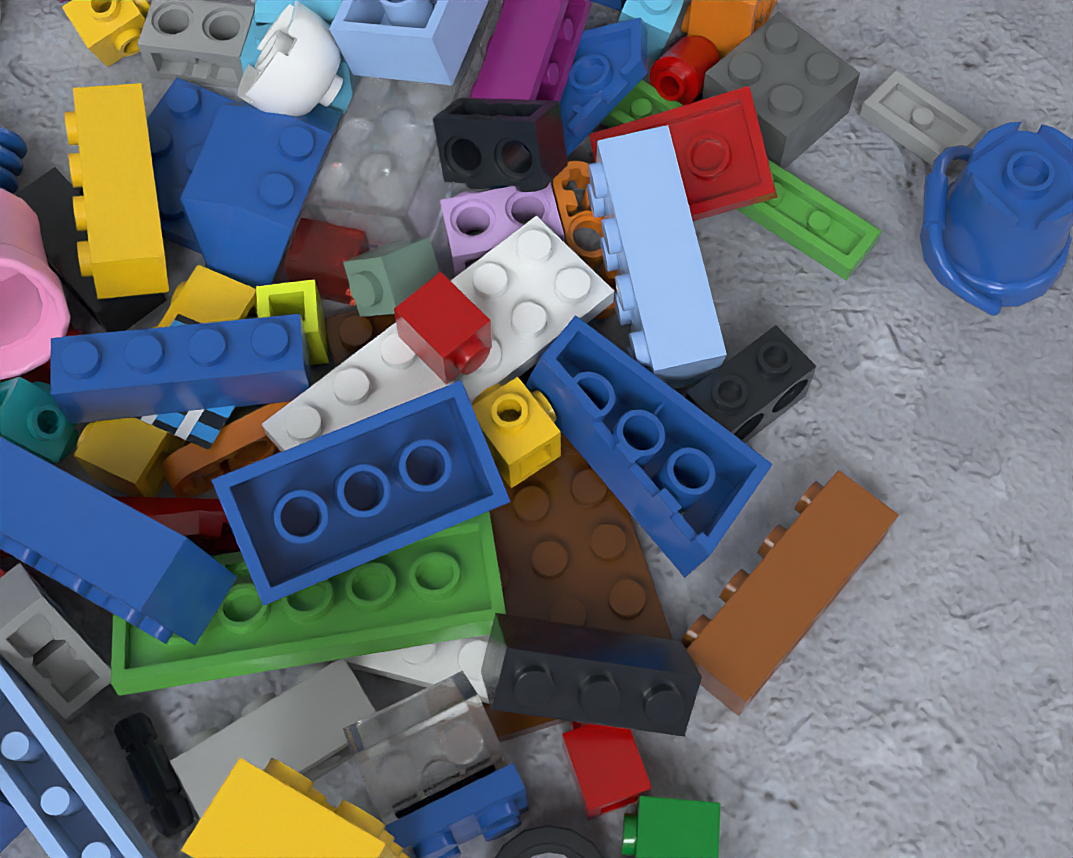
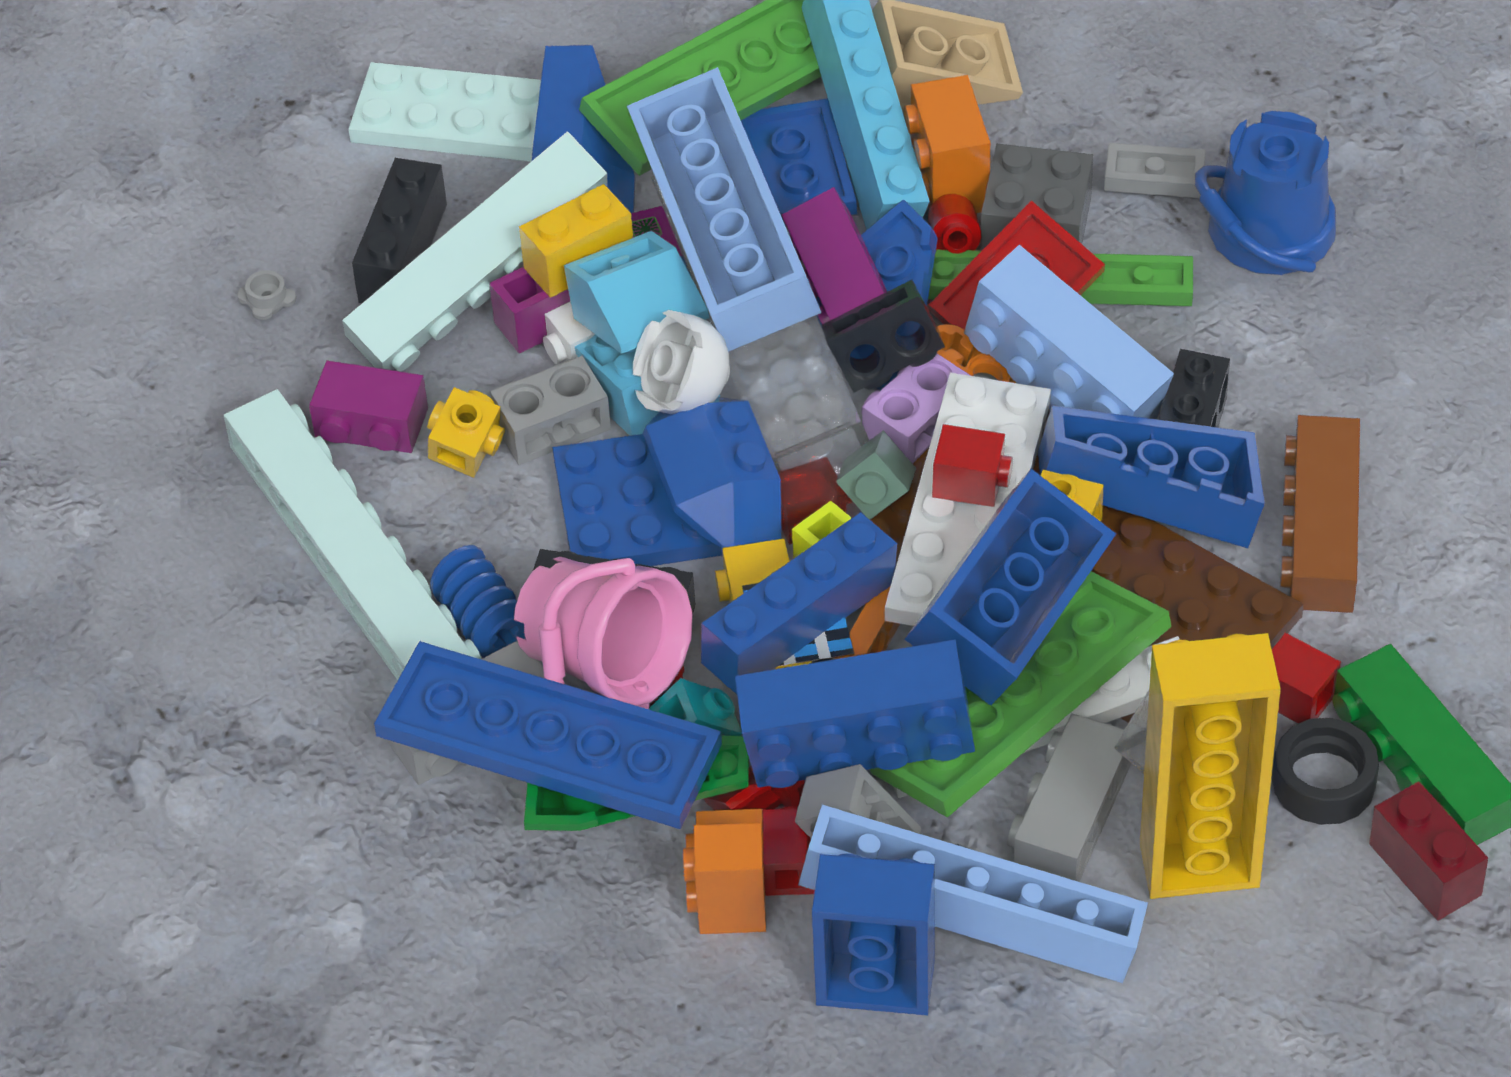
camera: 35 degrees left, 15 degrees down
yellow brick [64,83,169,299] -> none
black brick [481,613,702,737] -> none

